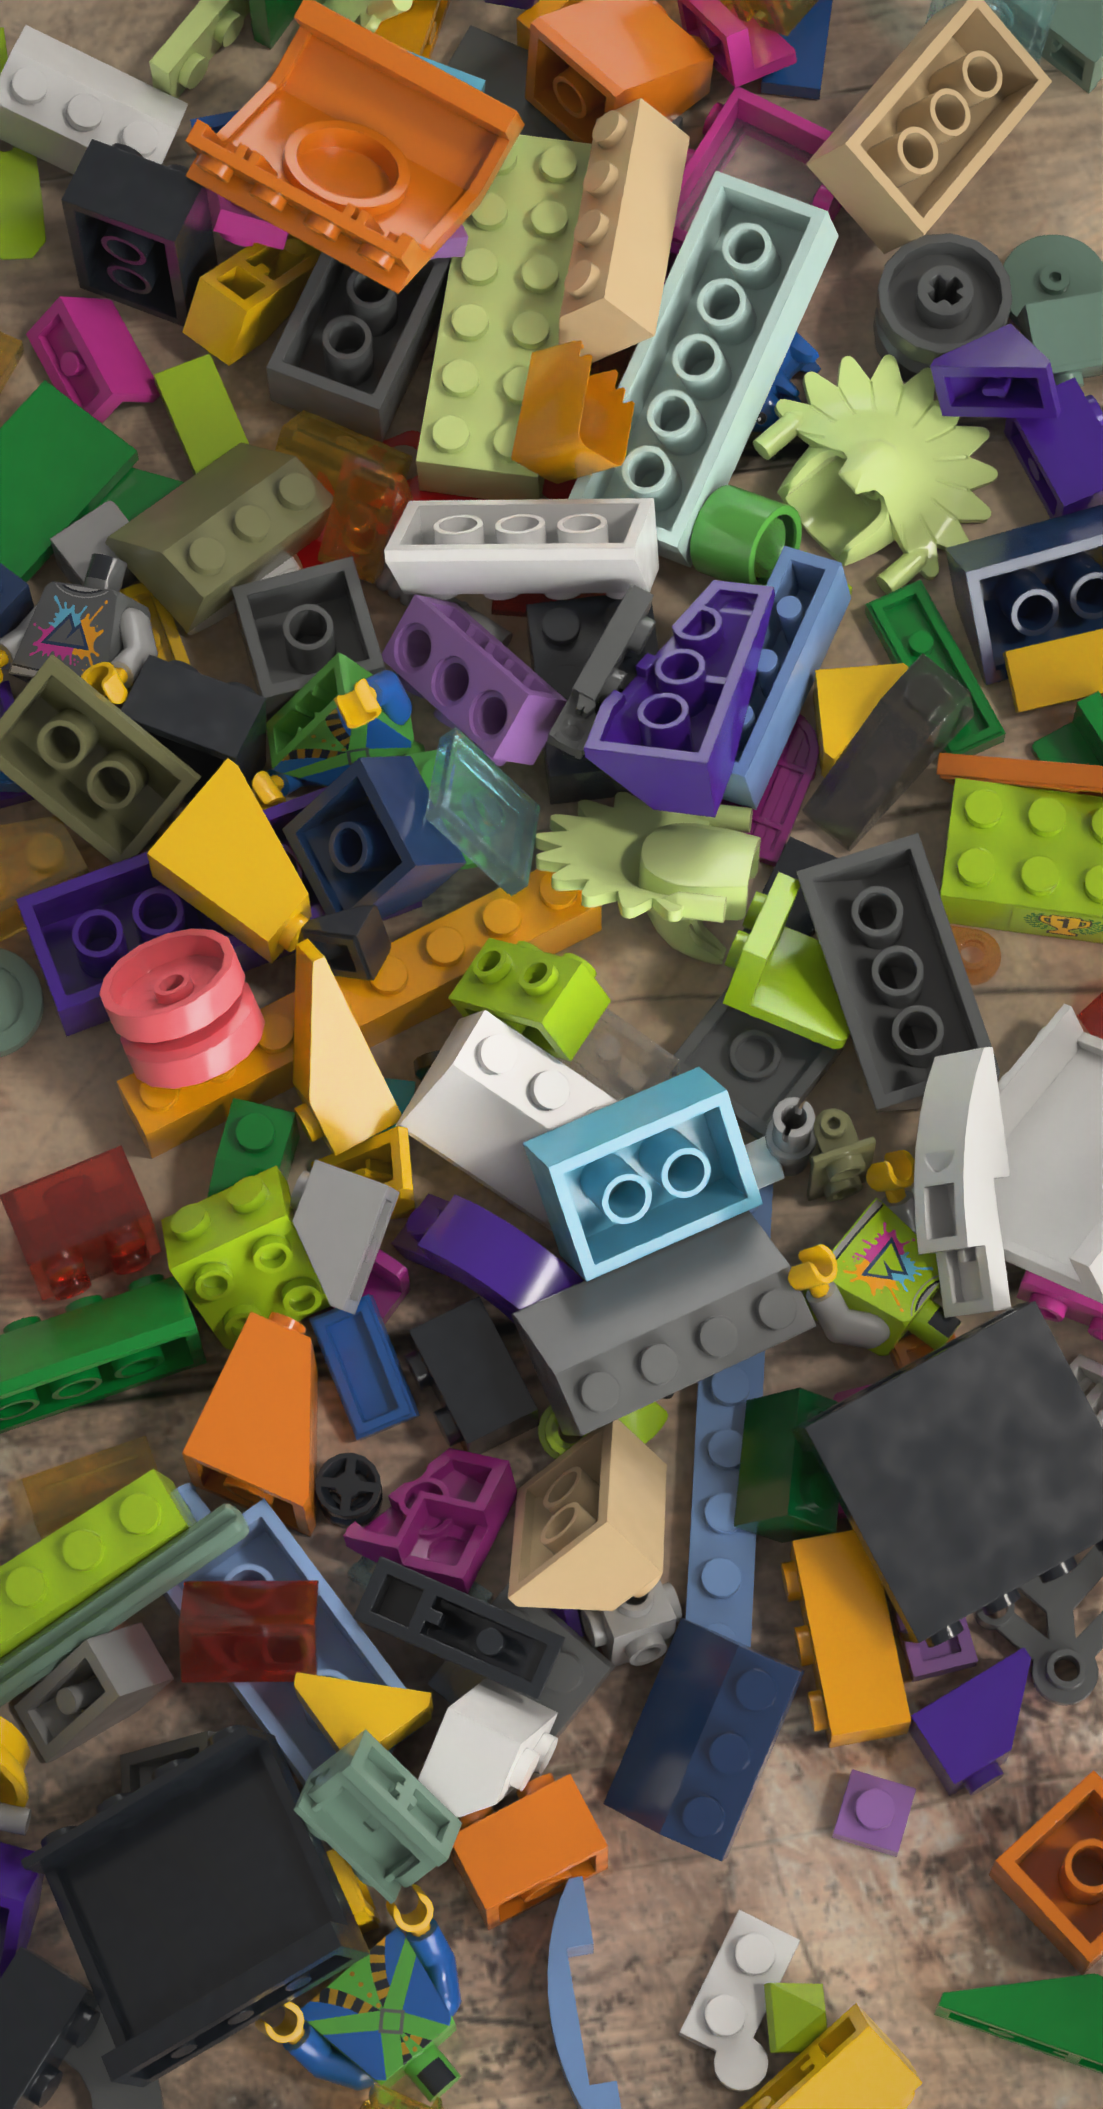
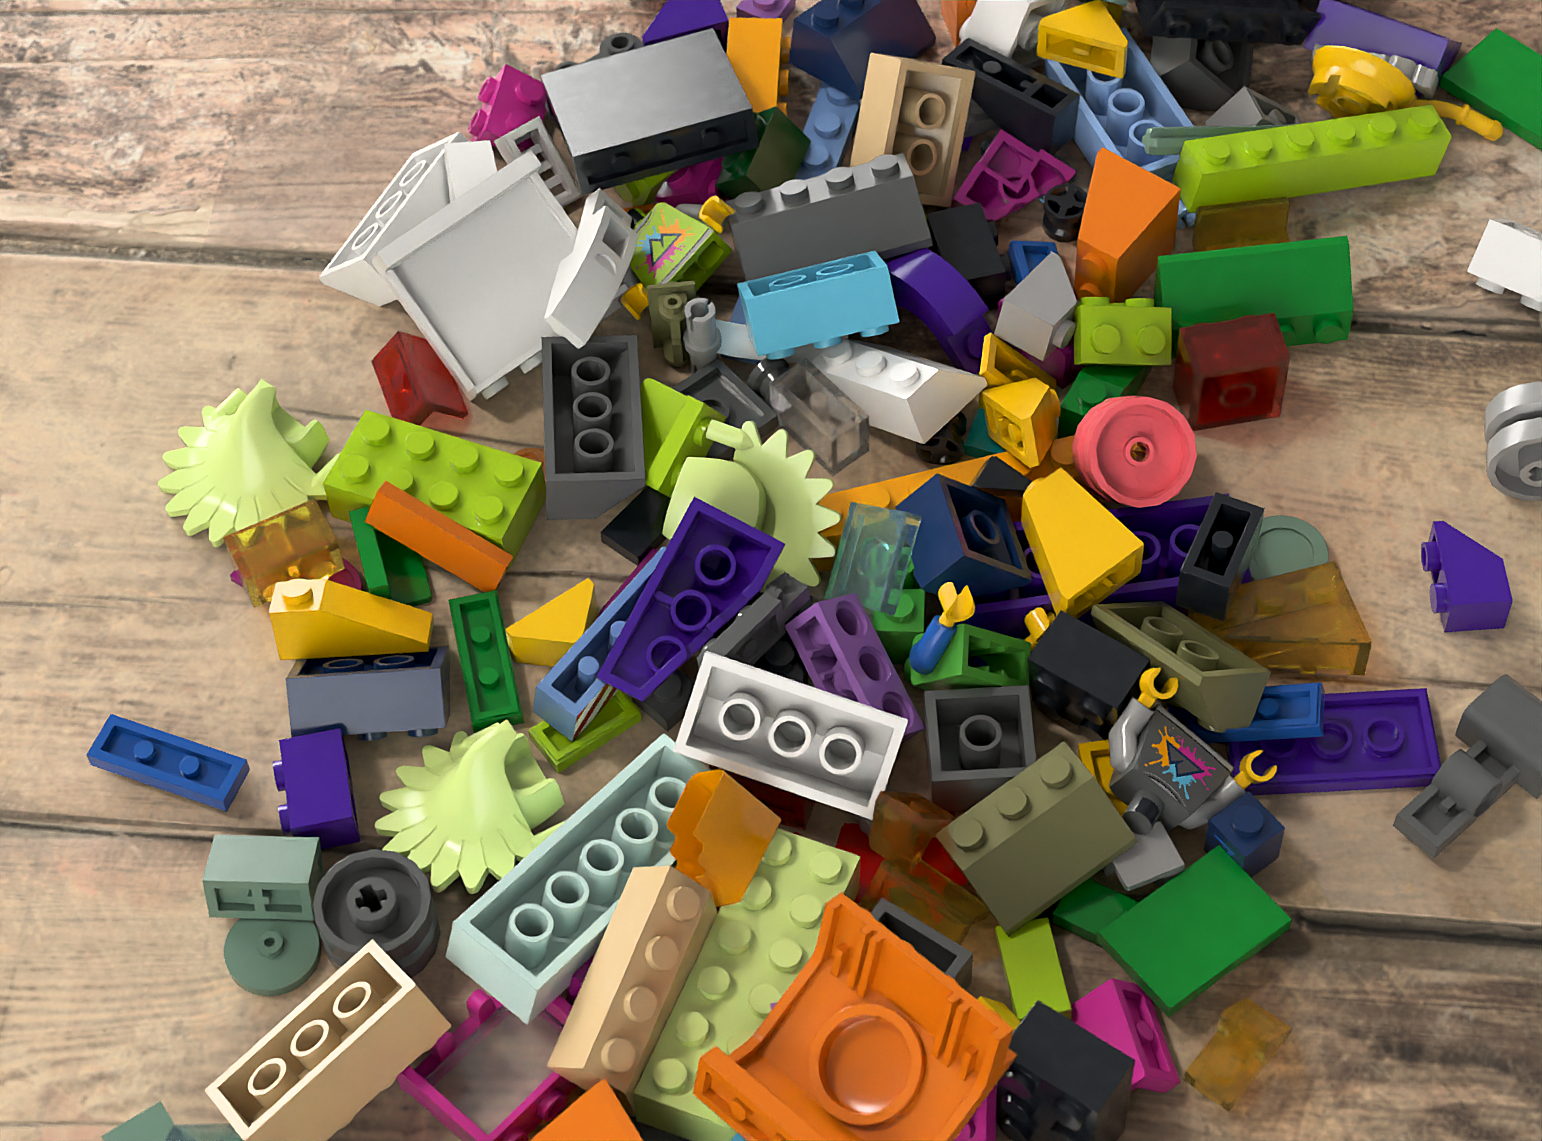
camera: 165 degrees left, 15 degrees down
clear red panel [179,1580,319,1683] -> none
lime brick [448,938,611,1062] -> none
bright green piece [690,485,802,586] -> none
clear smoke slope [802,653,974,852] -> none
dark purple slope [930,323,1061,419] -> none
none -> black brick [1175,492,1265,622]

